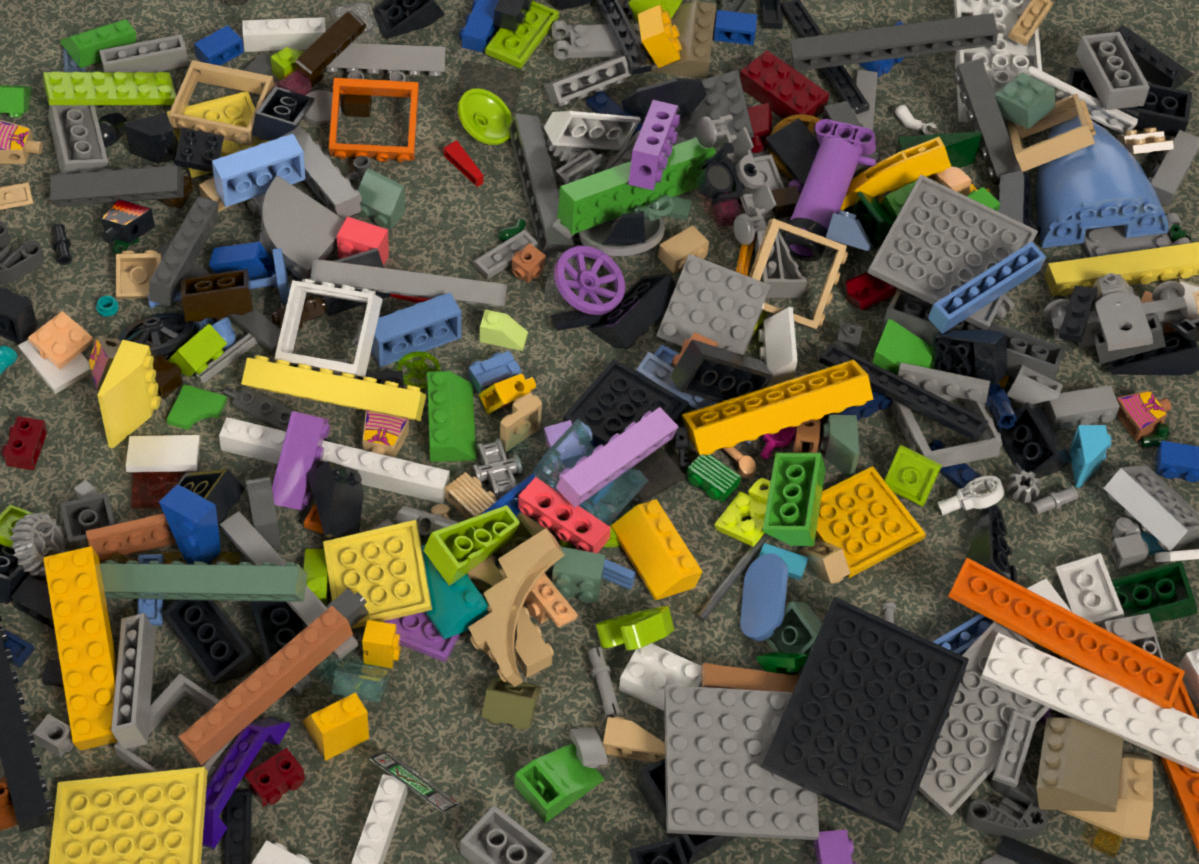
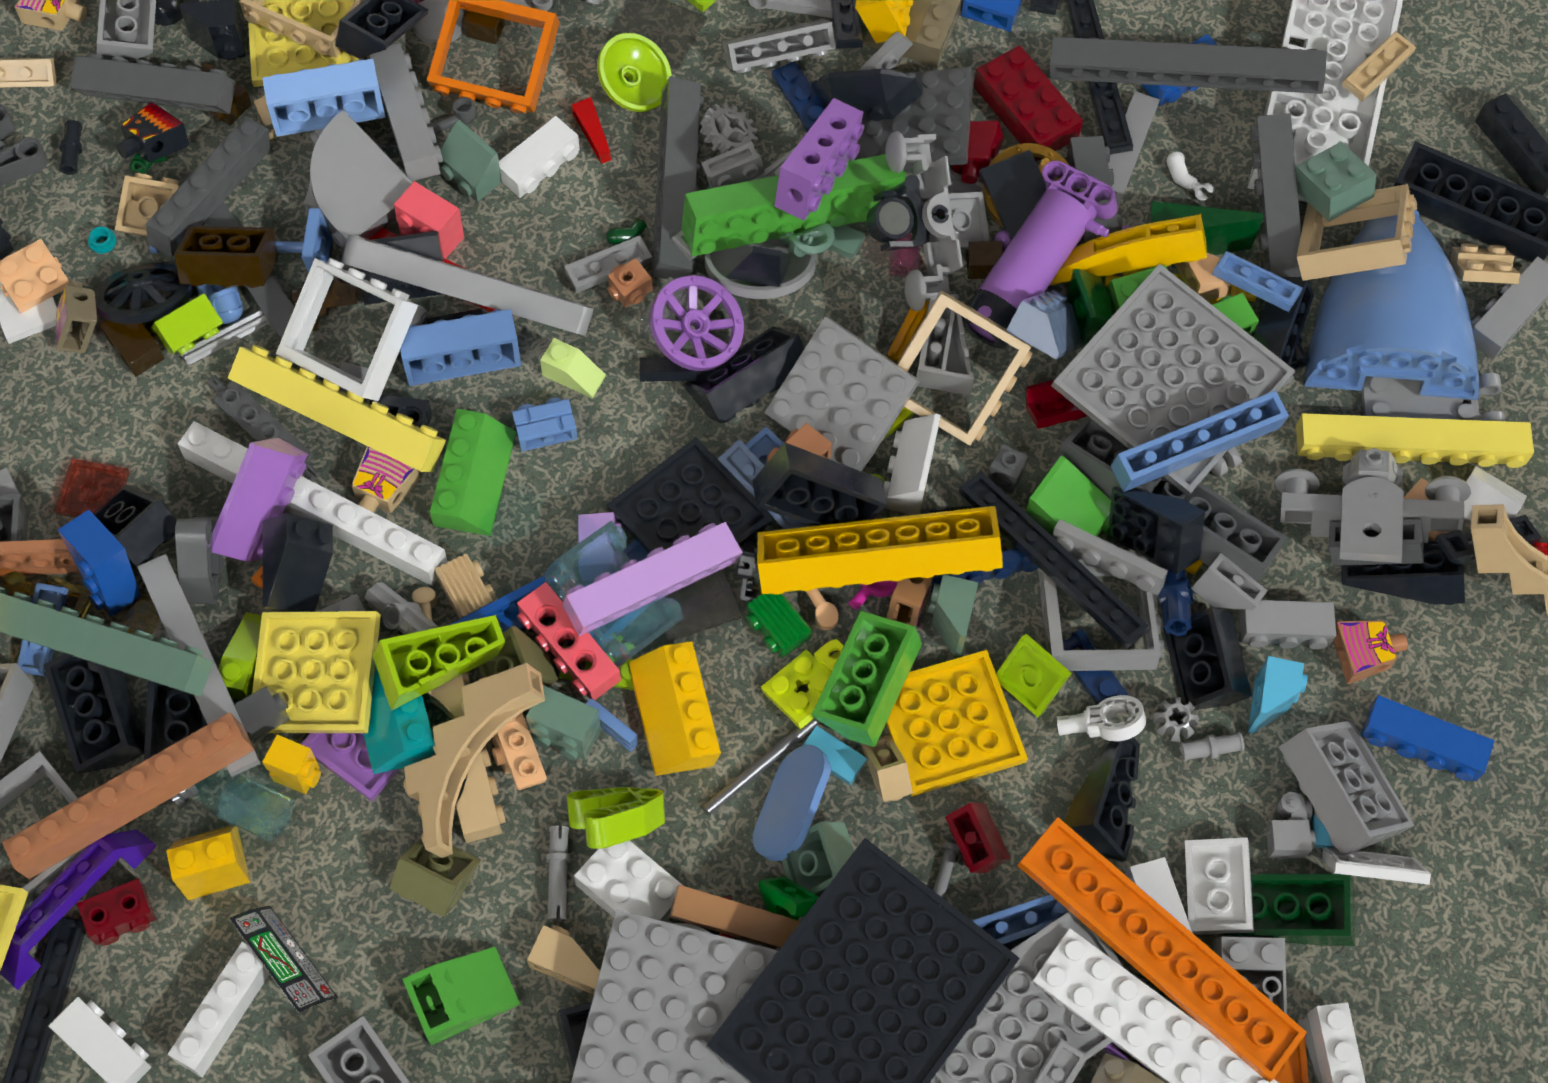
camera: 15 degrees right, 10 degrees up
light yellow slope [97,340,161,448] -> none
white tile [126,435,200,472] -> none
bright green tile [167,384,227,430] -> none
black plate [174,127,224,173] -> none
blue slope [209,242,276,286] -> none
clear neon green wheel [398,352,440,388] -> none
light grey axle [472,439,522,501] -> none
yellow torso [478,373,536,414] -> none
tan plate [500,392,542,453] -> none
white slope [544,111,641,150] -> none
light grey slope [570,728,608,768] -> none
tan brick [658,225,709,274] -> none
white tile [1025,66,1138,134] -> none
black plate [1059,285,1097,342] -> none
light grey brick [1076,32,1150,110] -> none
dark green arm [1141,423,1170,447] -> none
dark green arm [1169,224,1192,243] -> none
none -> white brick [499,116,580,198]
none -> light grey plate [860,31,913,70]
none -> dark red brick [945,802,1011,873]
none -> medium blue tile [1212,251,1303,312]

